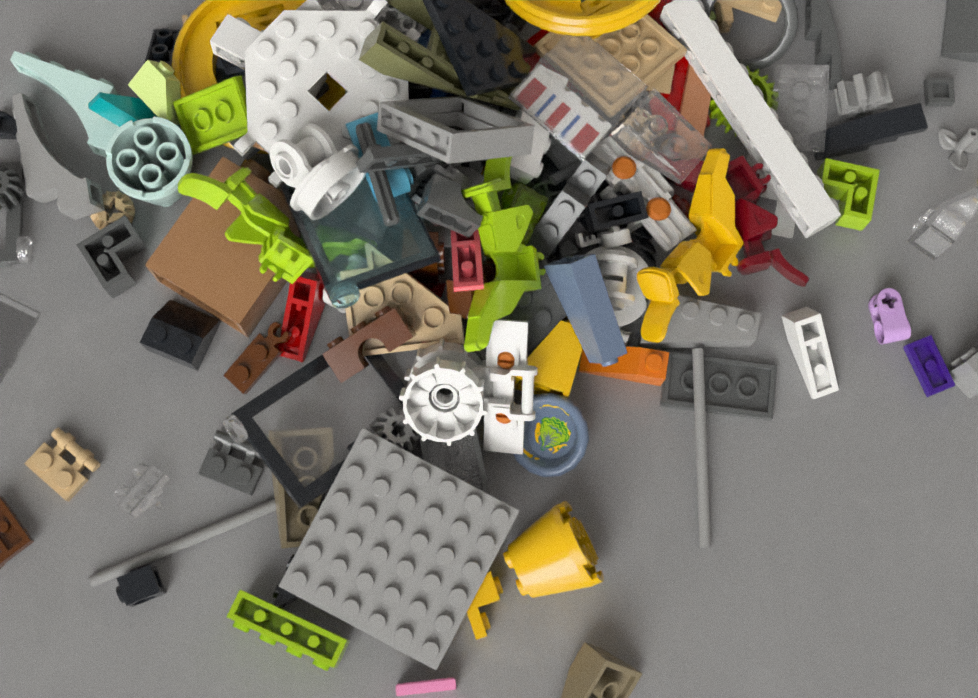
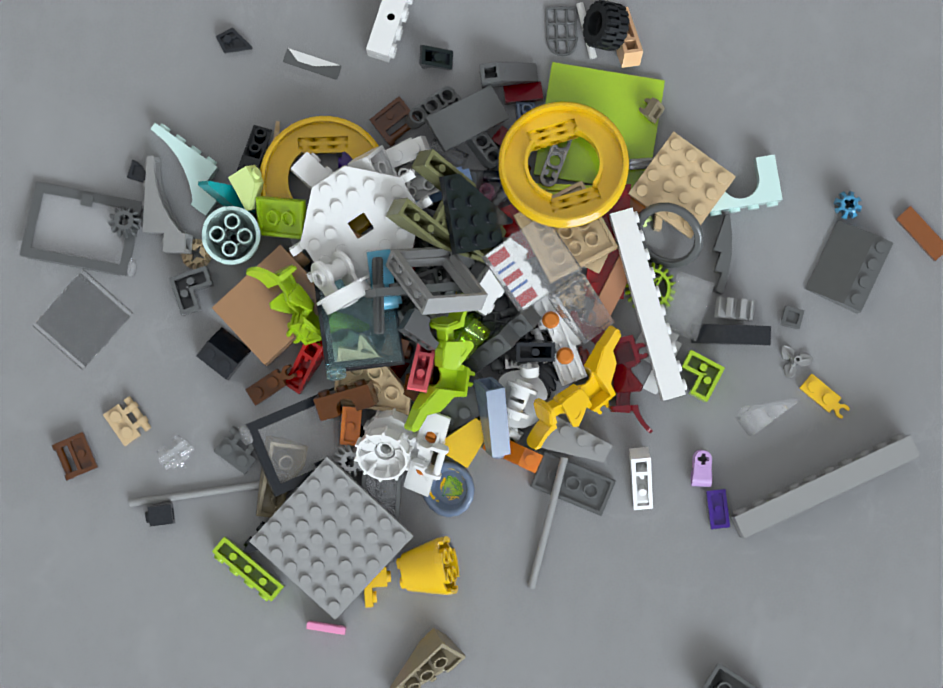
camera: 15 degrees right, 10 degrees up
none -> orange plate [340,405,362,446]

